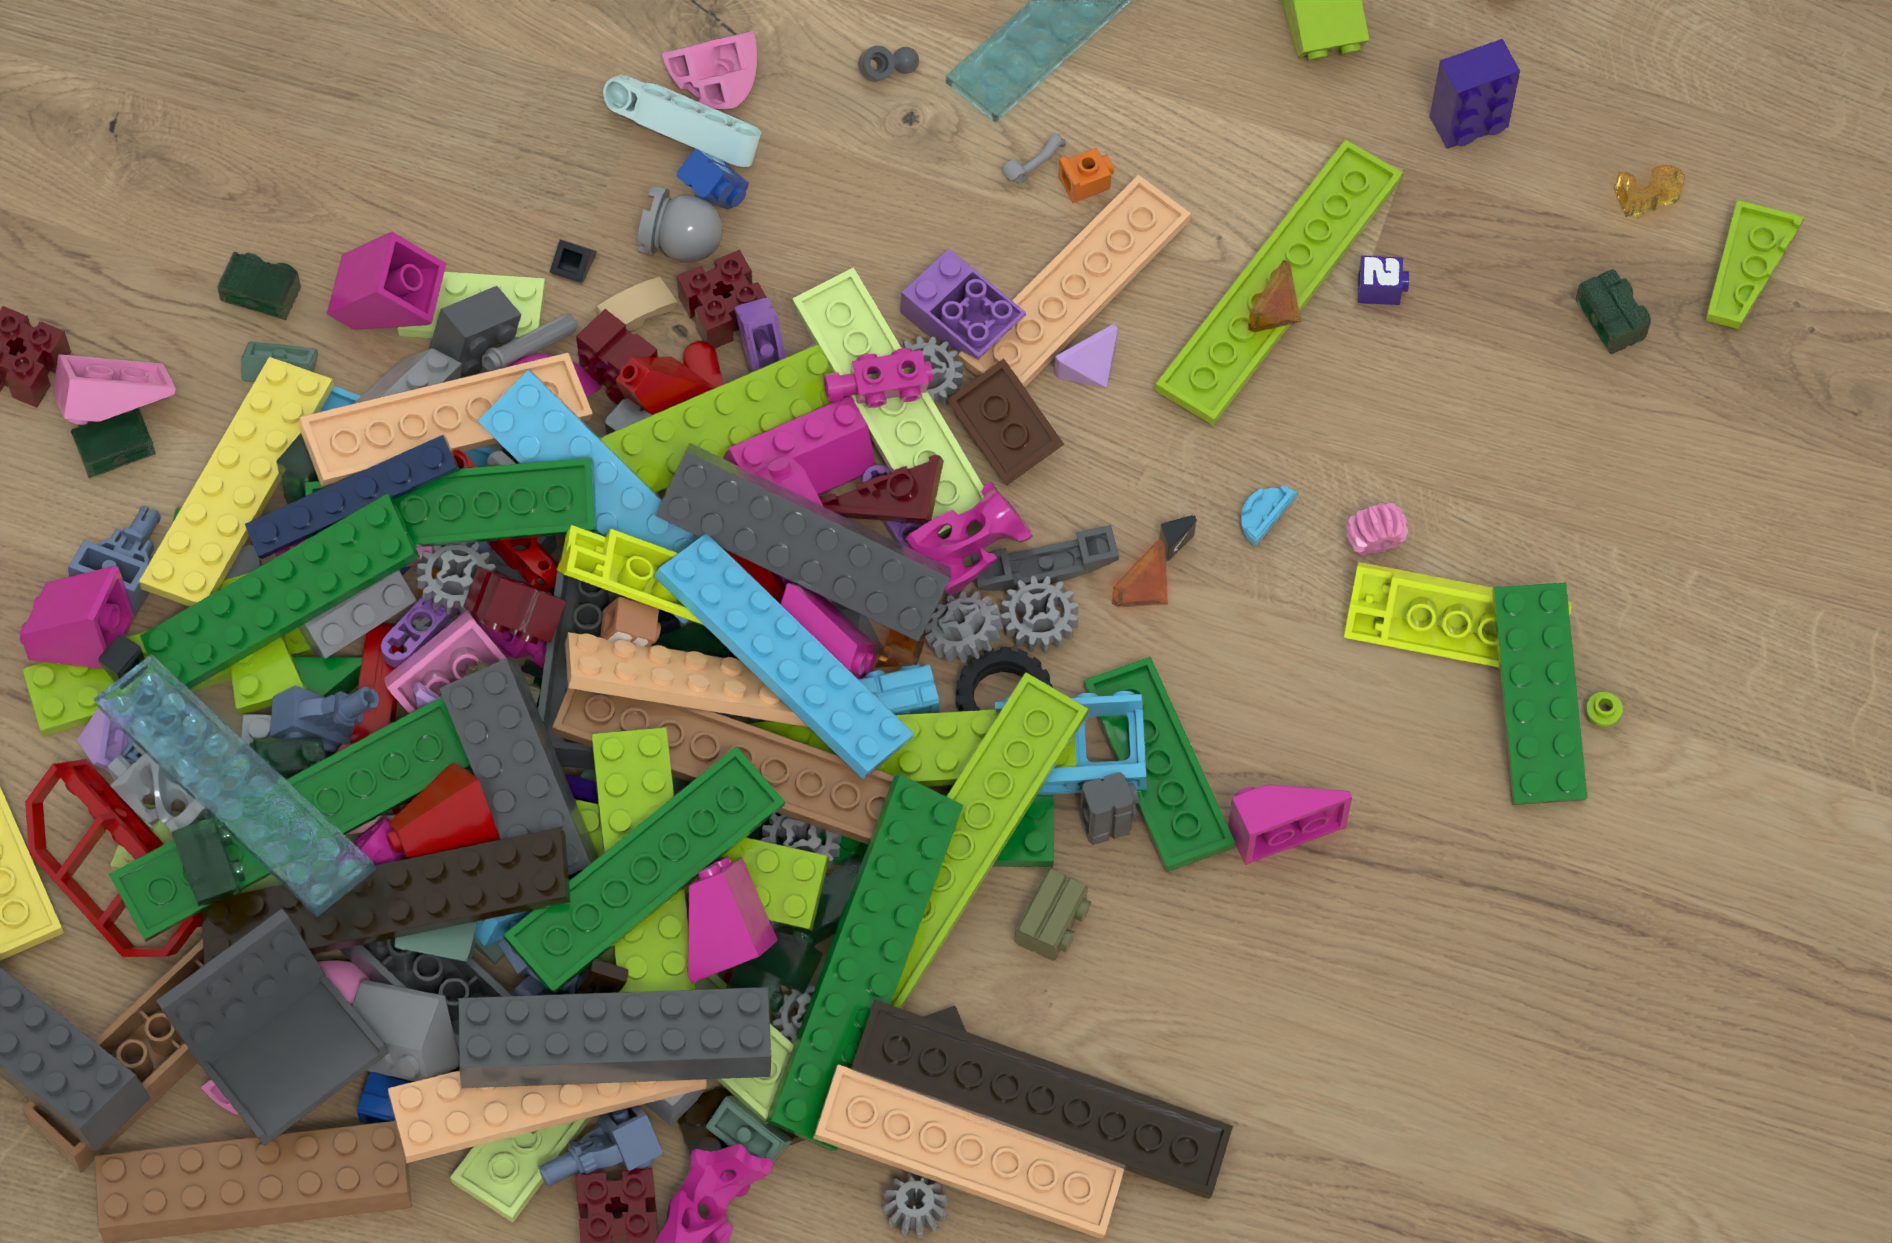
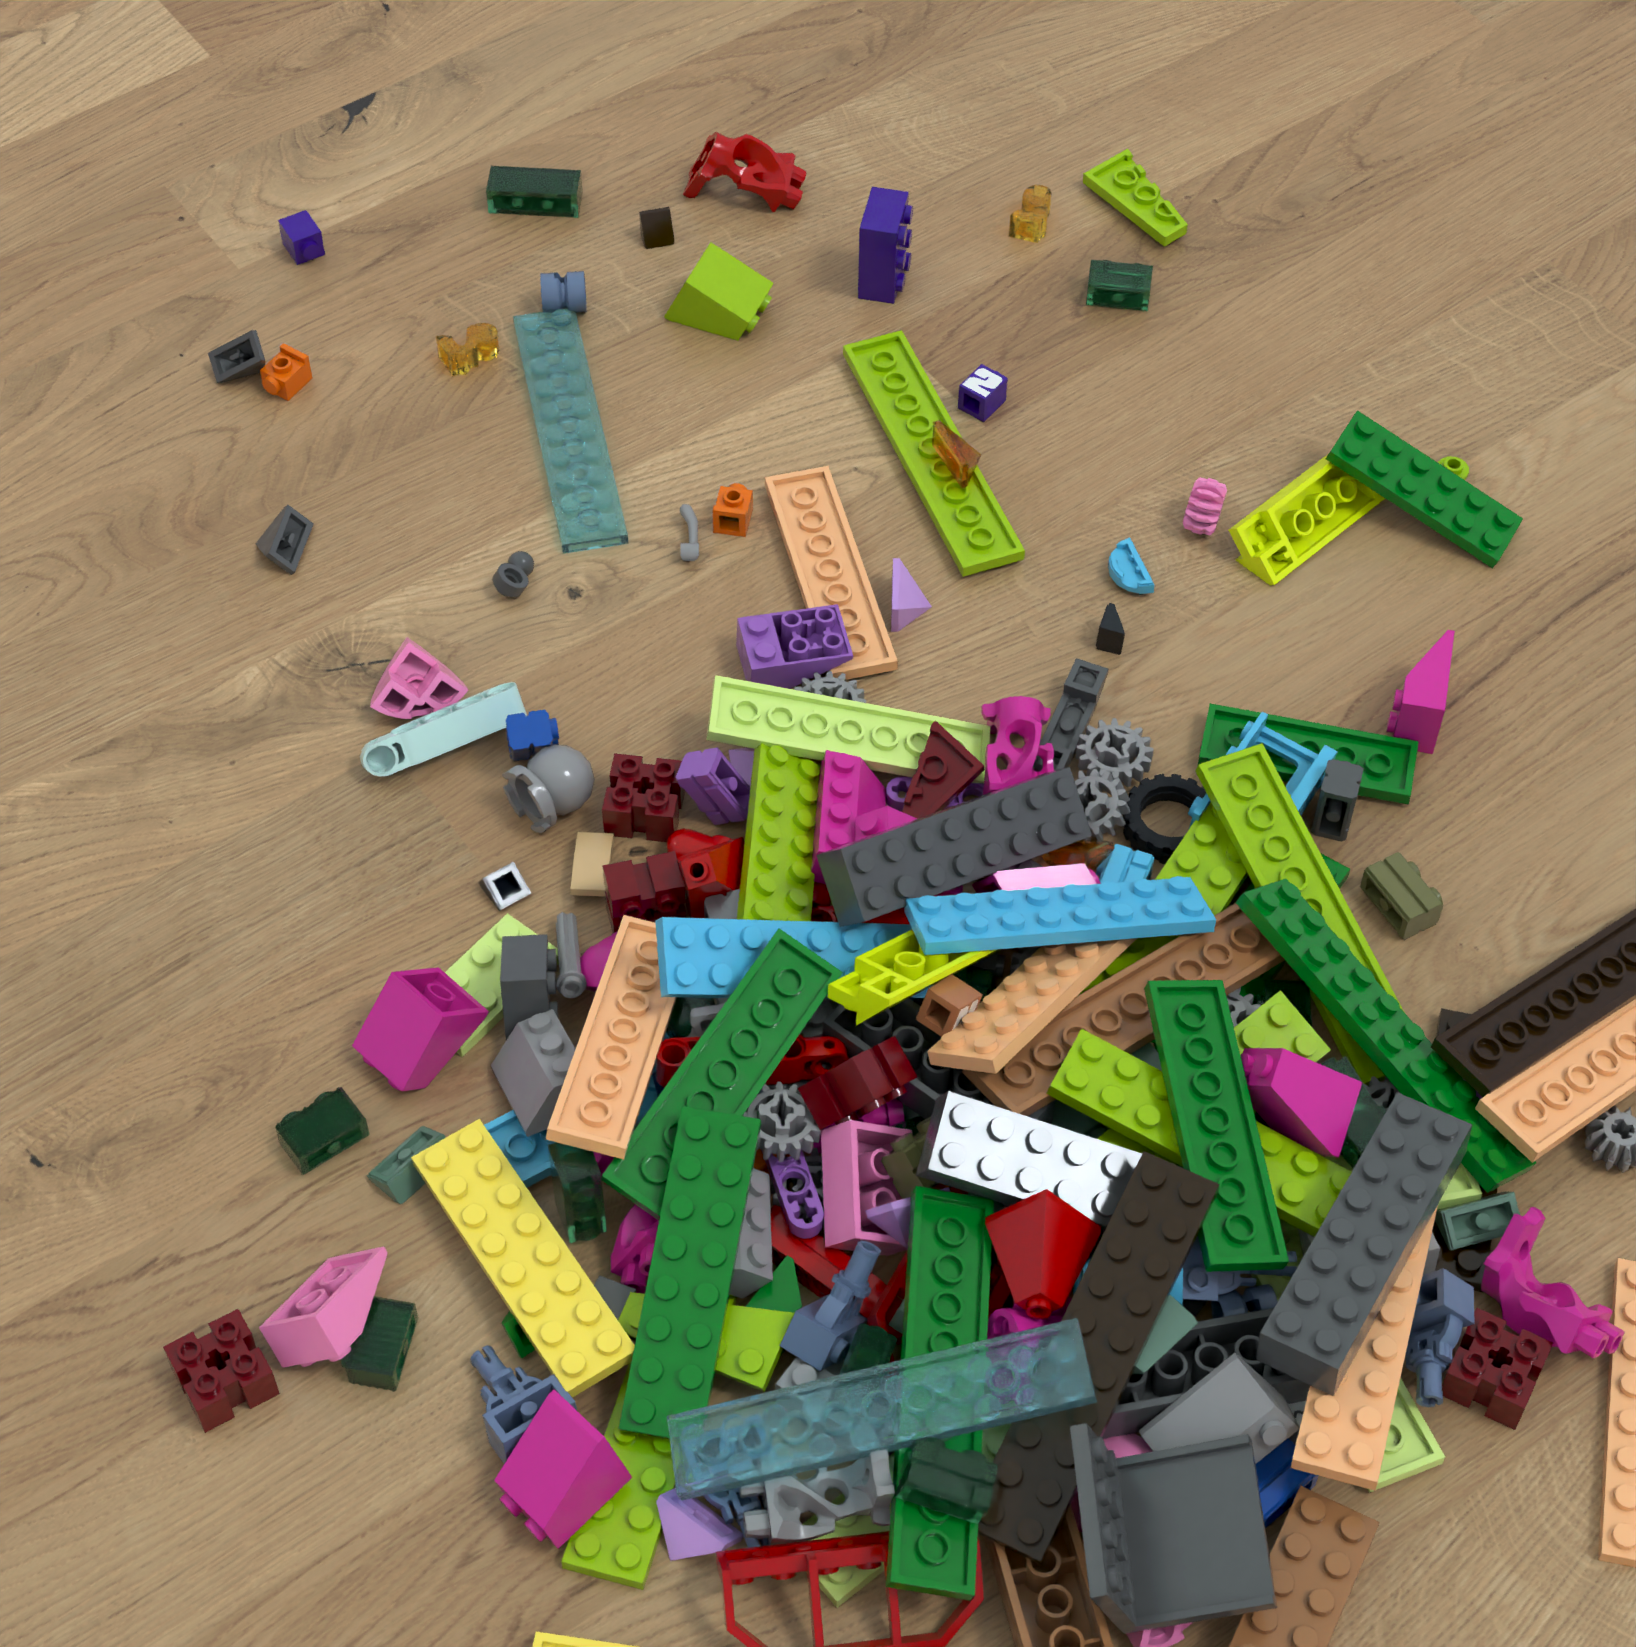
camera: 55 degrees left, 10 degrees down
black slope [98,635,146,690] -> none
dark blue plate [245,435,460,559] -> none
dark brown bracket [575,959,628,994] -> none
dark pink brick [824,348,933,408] -> none
reddish brown plate [946,358,1065,485] -> none
clear orange slope [1112,539,1168,607] -> none

